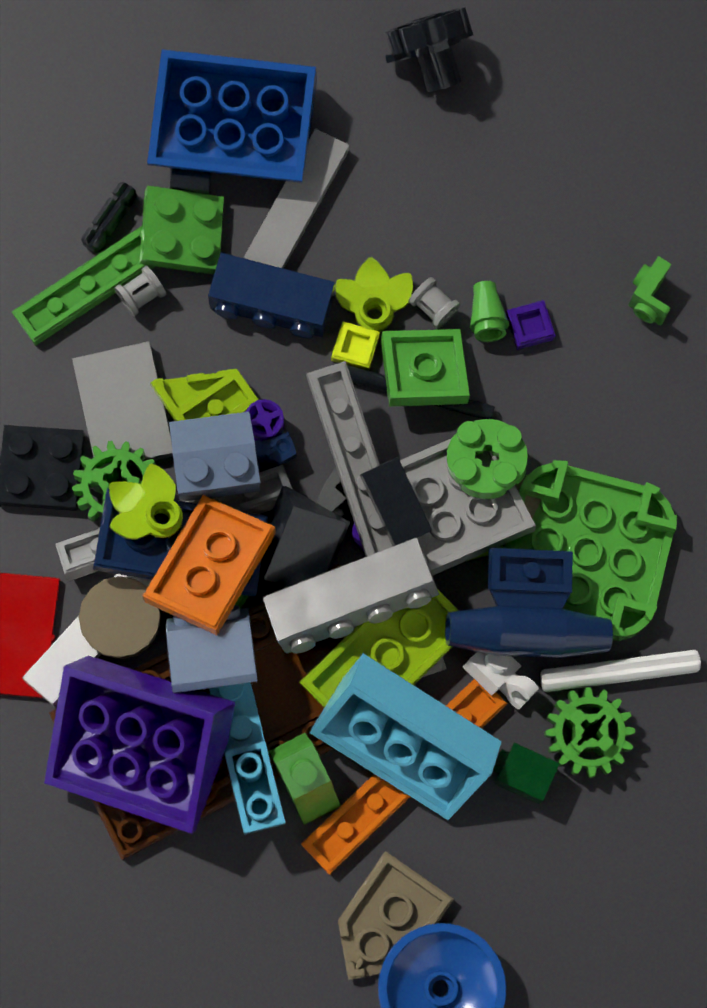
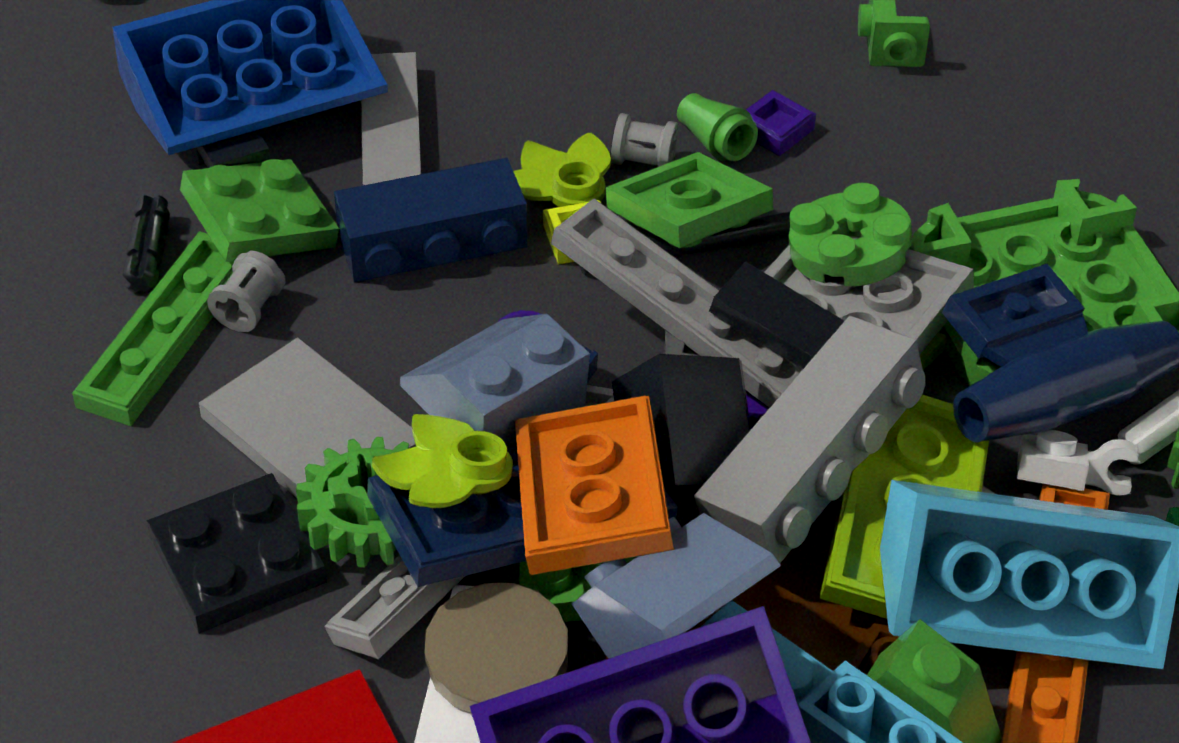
camera: 30 degrees left, 30 degrees down
lime wing [150,369,258,421] -> none

